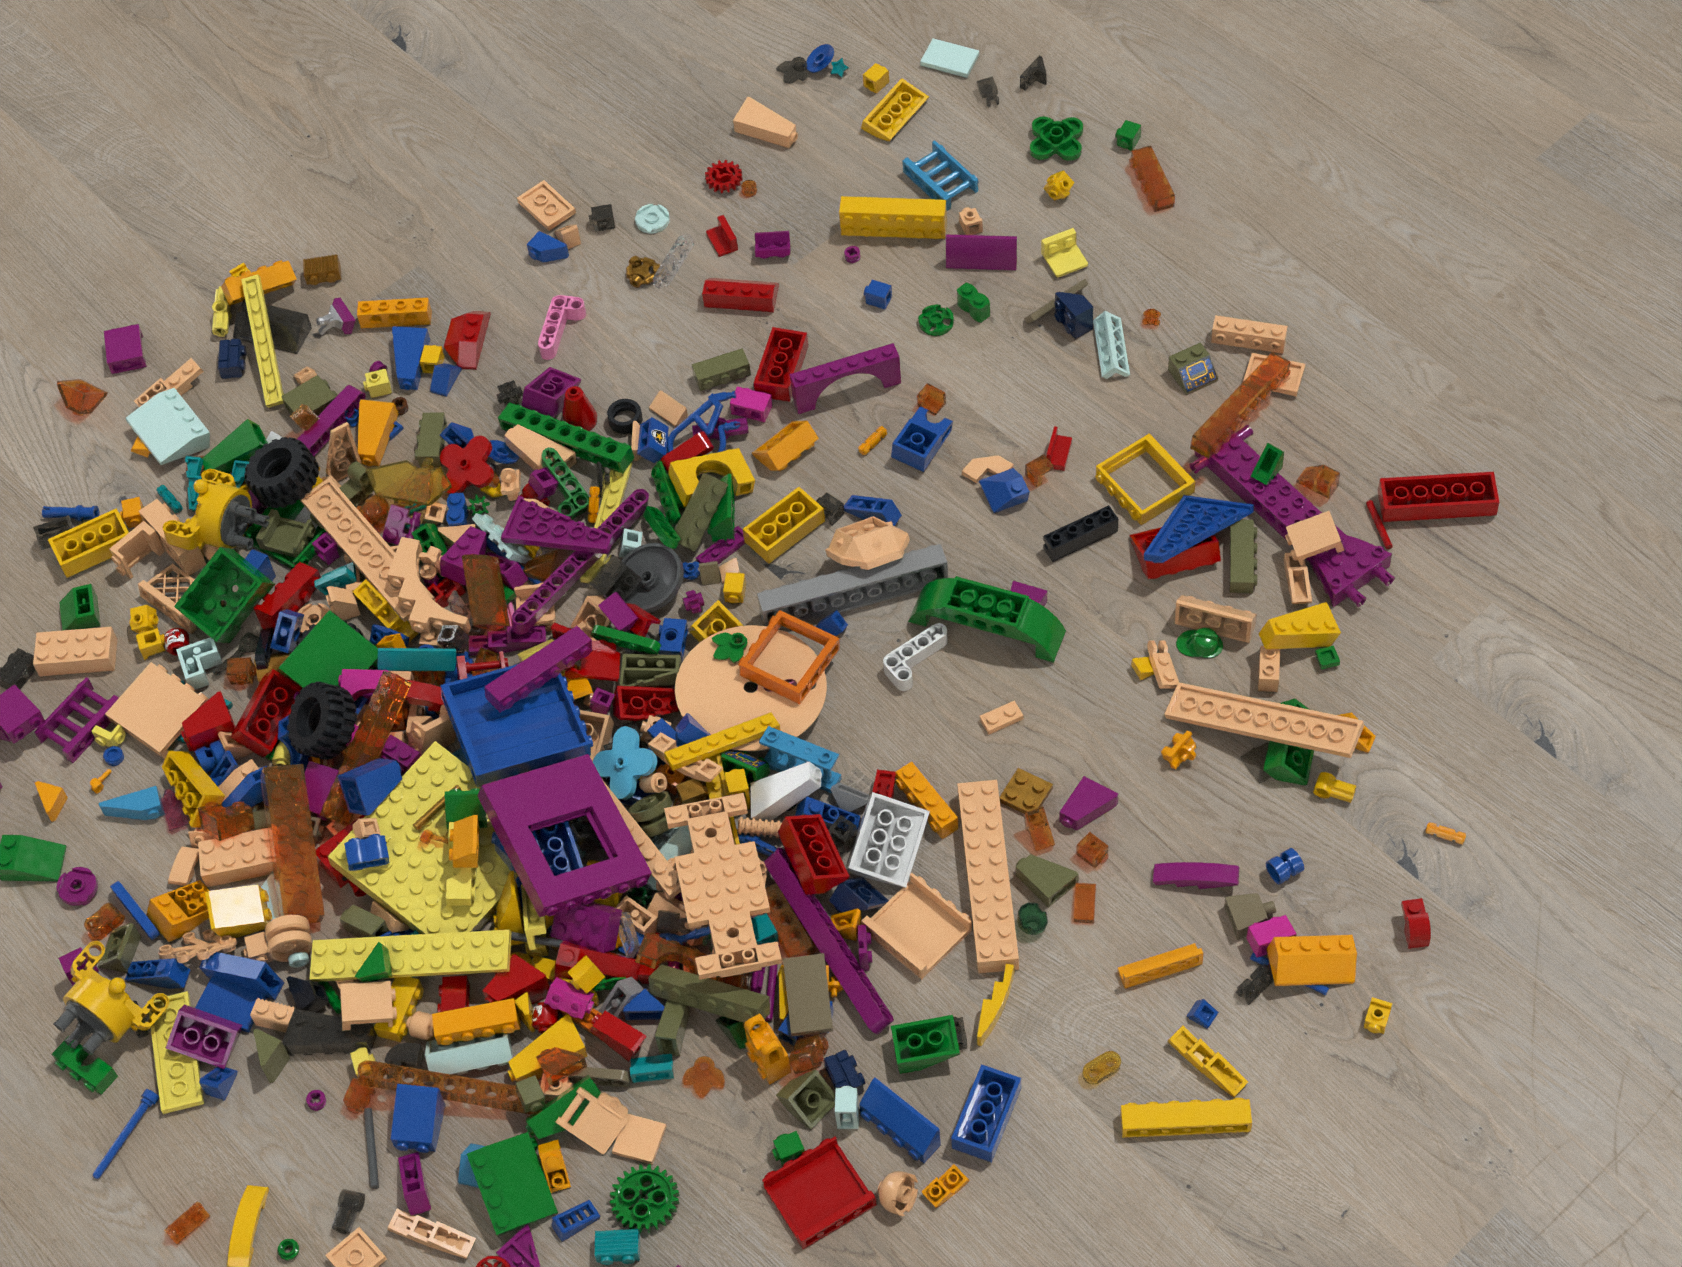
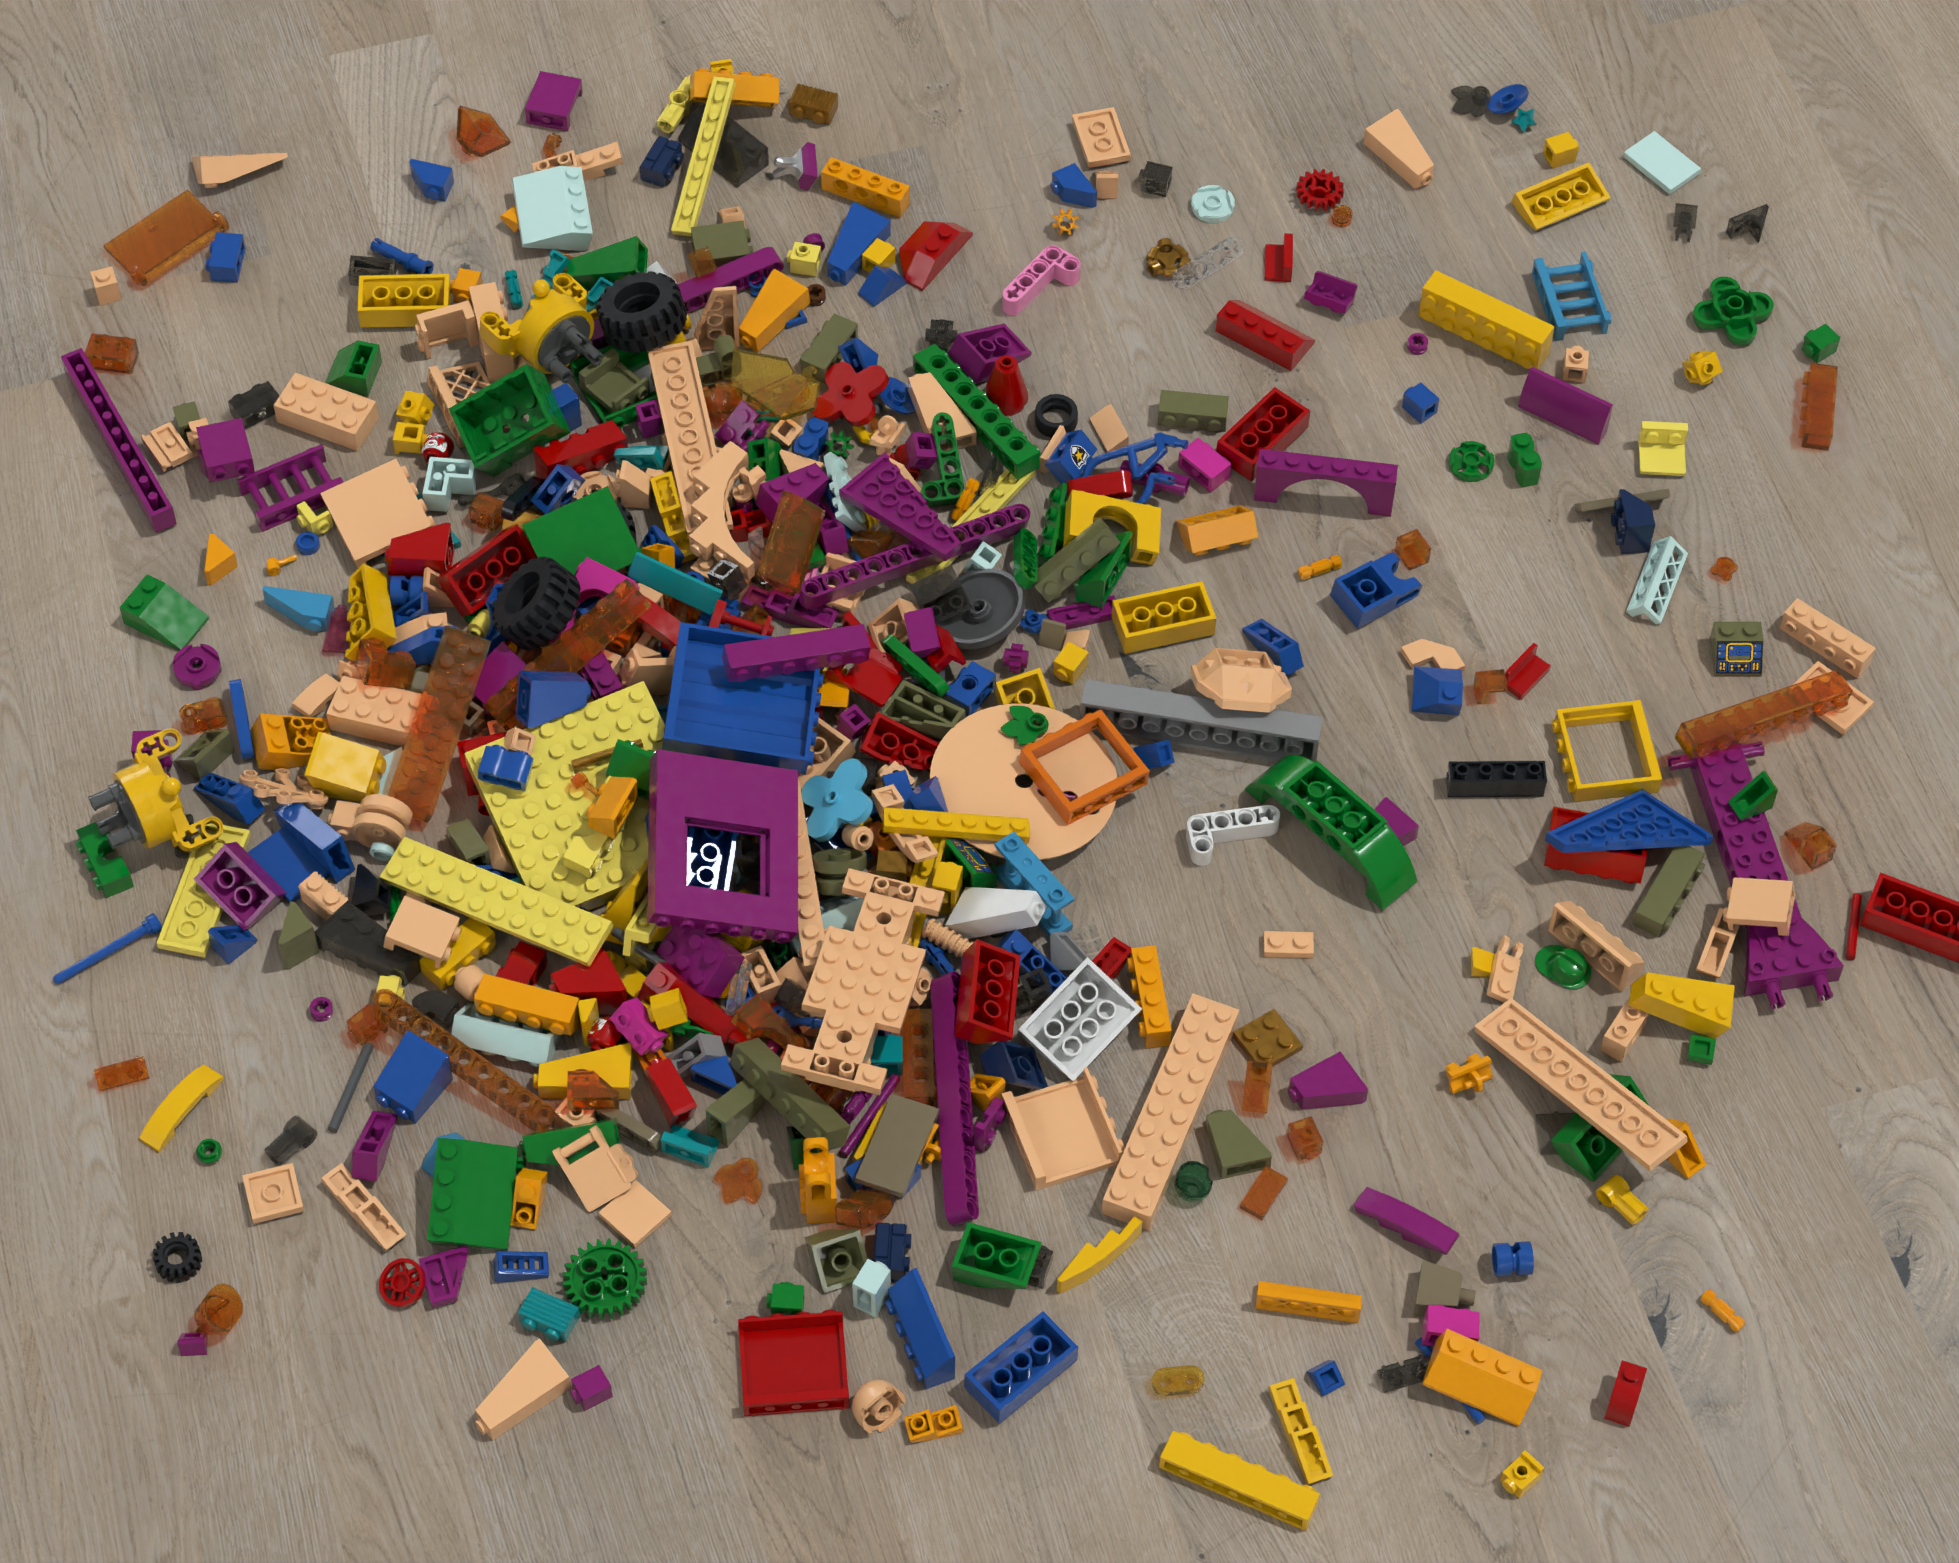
camera: 20 degrees right, 0 degrees up
green slope [355,942,392,983] -> none
olive brick [516,1075,545,1113] -> none
clear smoke brick [816,492,845,526] -> none
none -> blue slope [409,159,454,201]
none -> clear orange arm [543,133,562,158]
none -> light orange gear [1052,208,1079,235]

